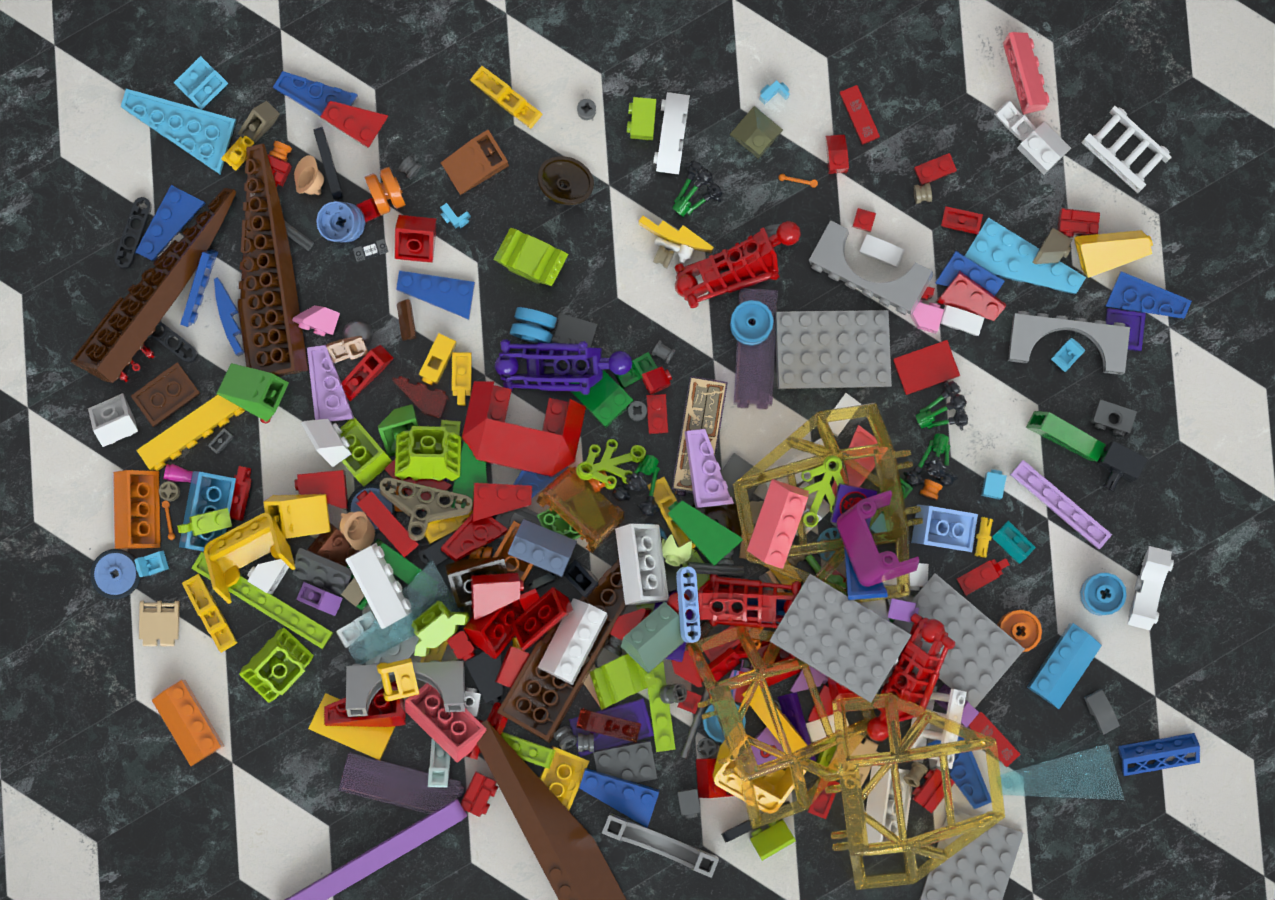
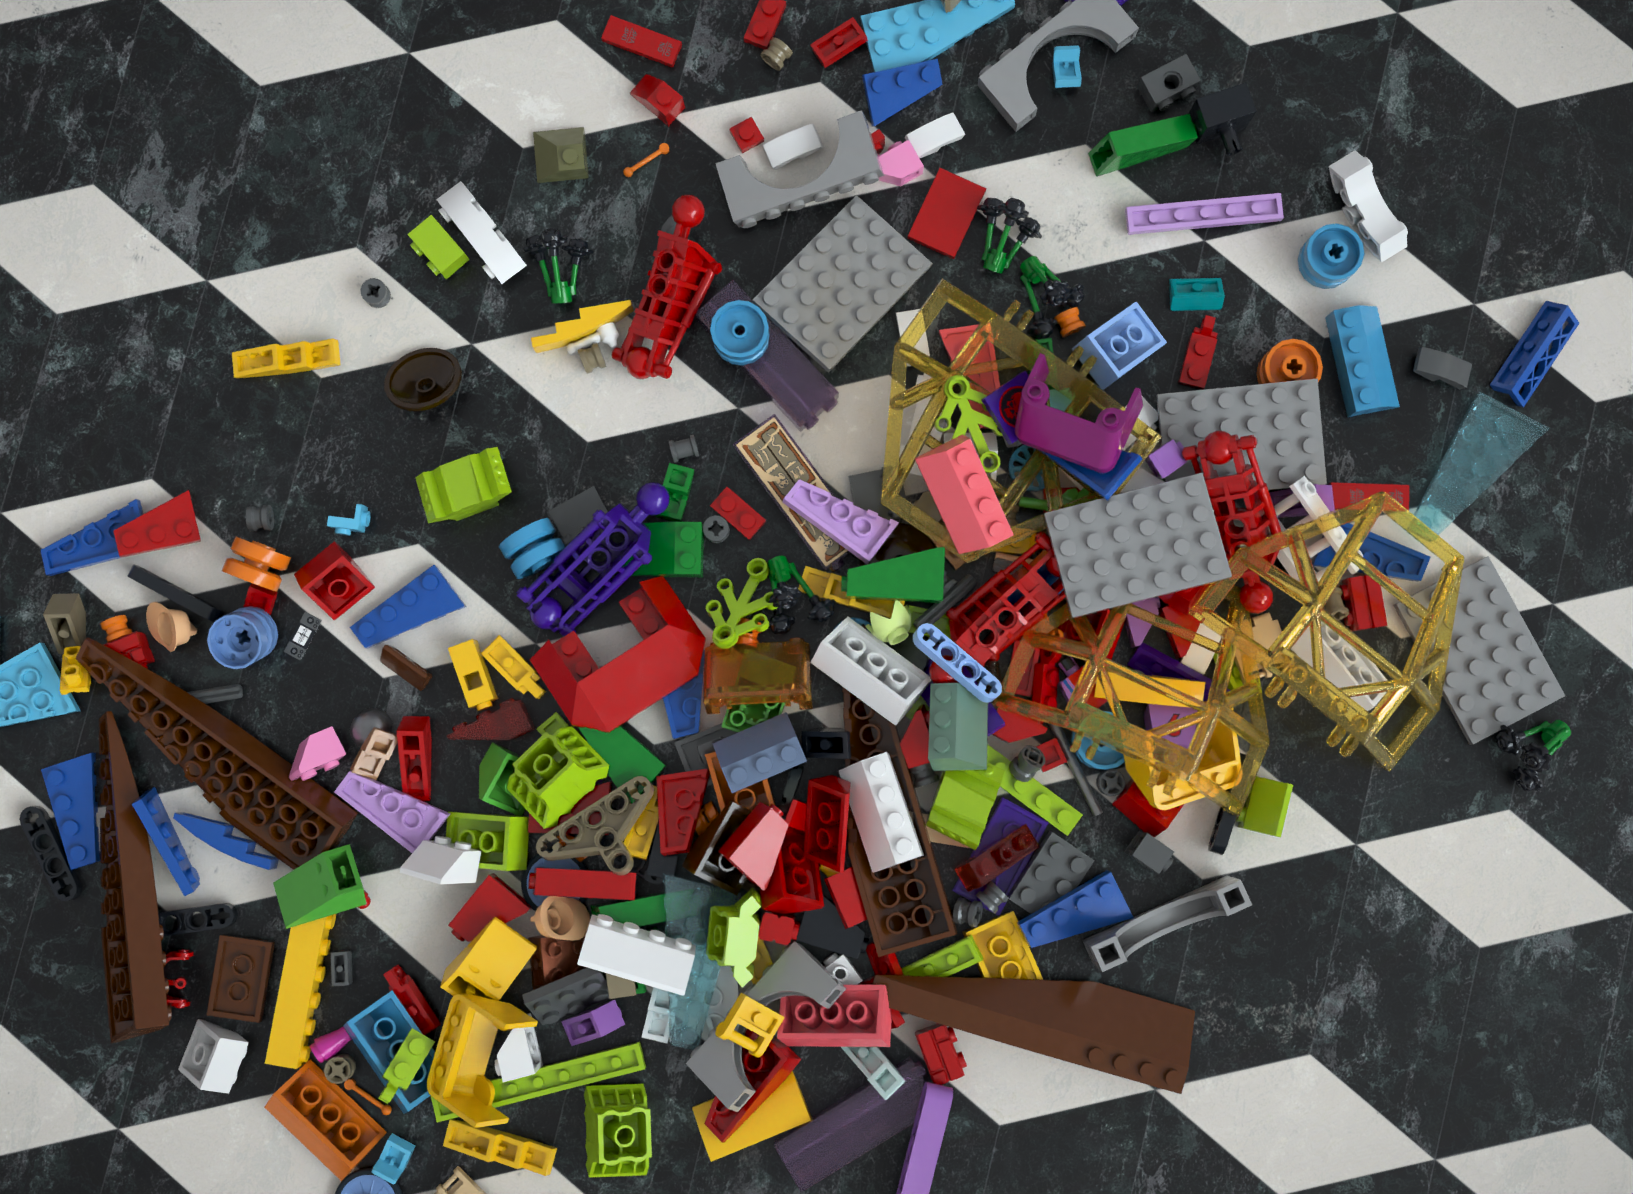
camera: 40 degrees left, 0 degrees up
dark orange slope [441,130,509,195] -> none
red wing [472,483,532,522] -> none
red slope [642,367,672,395] -> none
medium azure bracket [759,80,790,105] -> none
red plate [807,776,840,819] -> none
wing [937,271,1006,321] -> none
yellow pin [974,517,993,558] -> none
medium azure brick [981,469,1007,500] -> none

